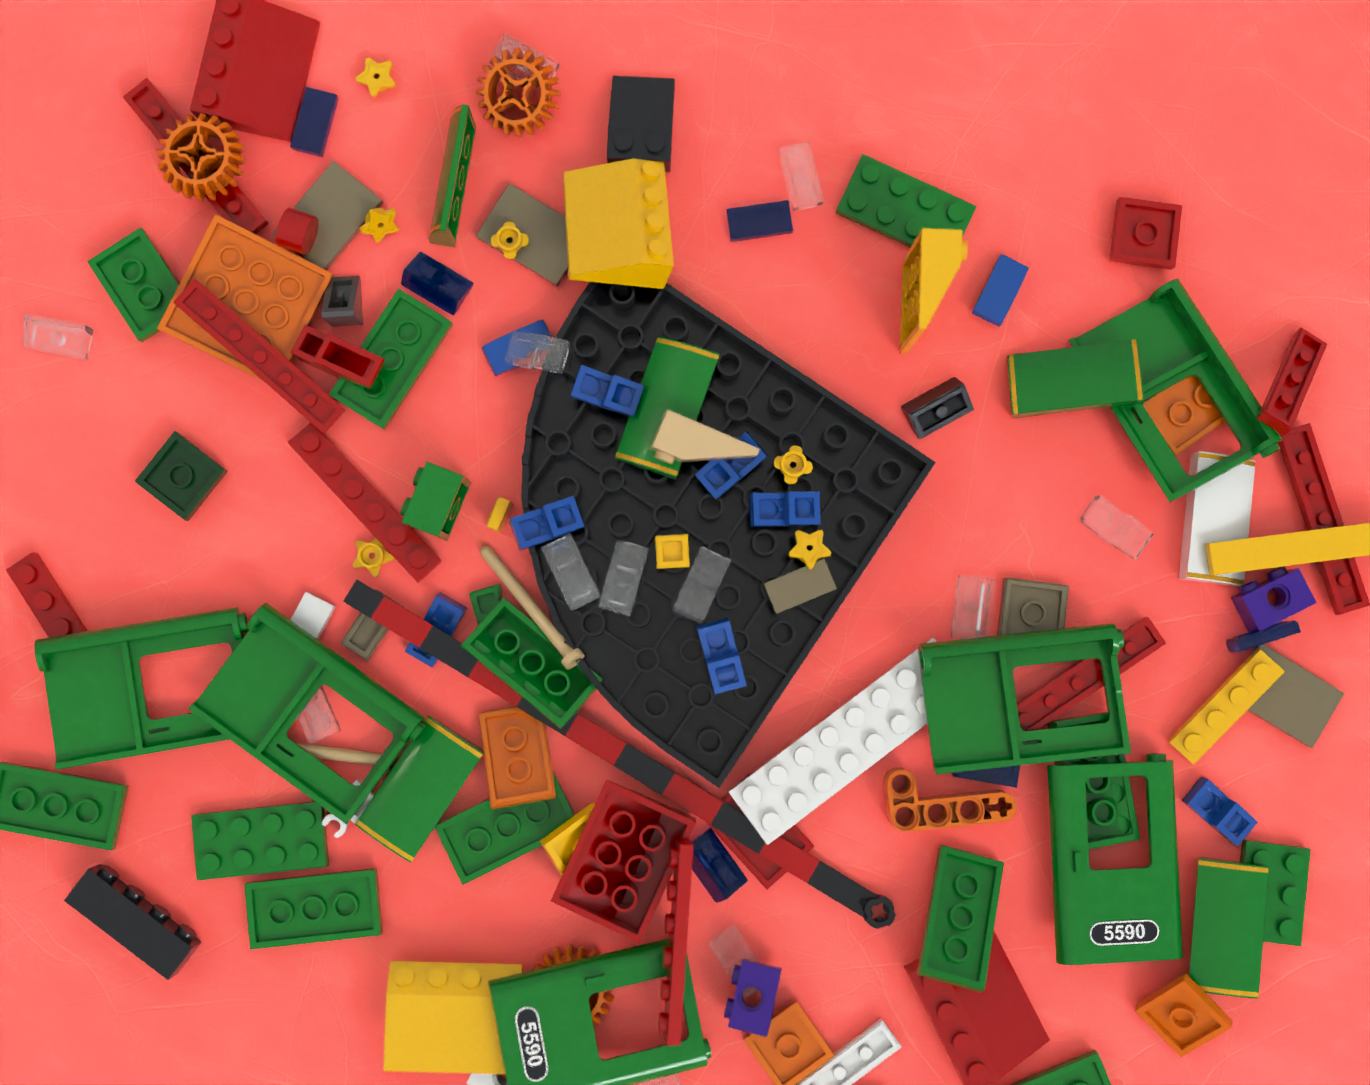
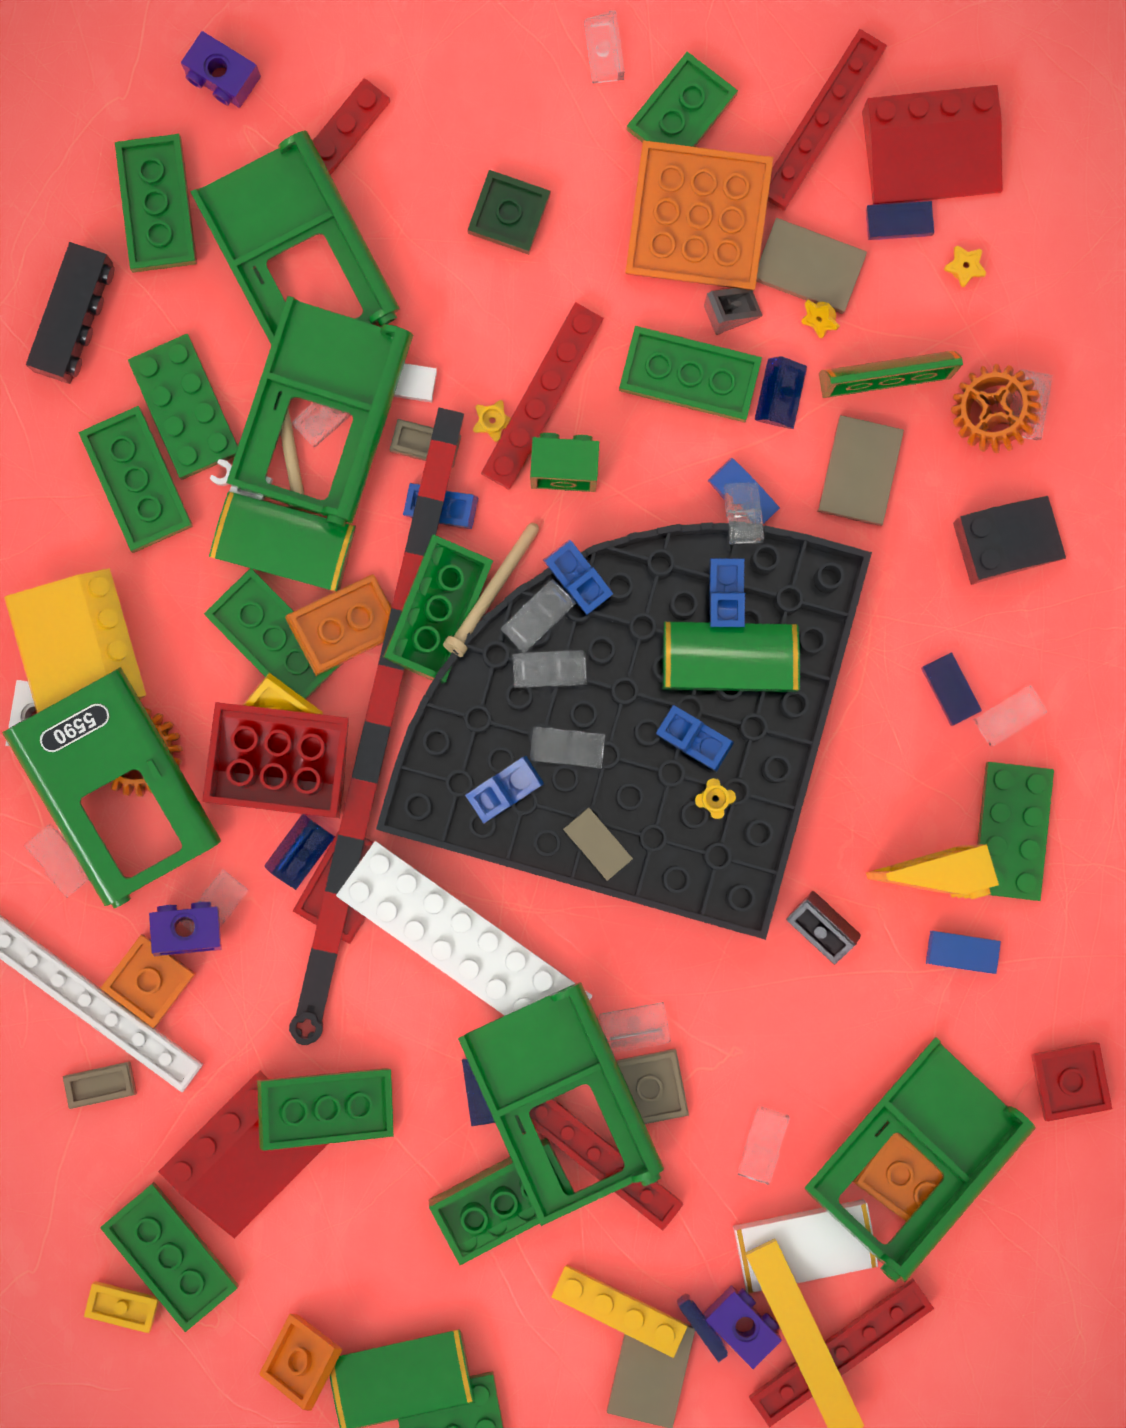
camera: 75 degrees right, 0 degrees up
orange gear [156,113,246,202] -> none
red plate [173,279,346,434] -> none
red piece [276,207,319,255] -> none
red slope [290,325,385,388] -> none
green tile [469,584,502,624] -> none
yellow tile [486,497,513,533] -> none
yellow plate [491,221,529,260] -> none
yellow slope [563,158,674,289] -> none
tan slope [649,409,760,465] -> none
yellow tile [655,534,690,569] -> none
red plate [658,837,693,1046] -> none
blue slope [749,492,821,527] -> none
yellow plate [788,530,831,570] -> none
orange beam [883,767,1017,832] -> none
green slope [1007,339,1145,418] -> none
green piece [1047,753,1183,965] -> none
blue slope [1182,776,1258,847] -> none
red tile [1257,327,1327,436] -> none

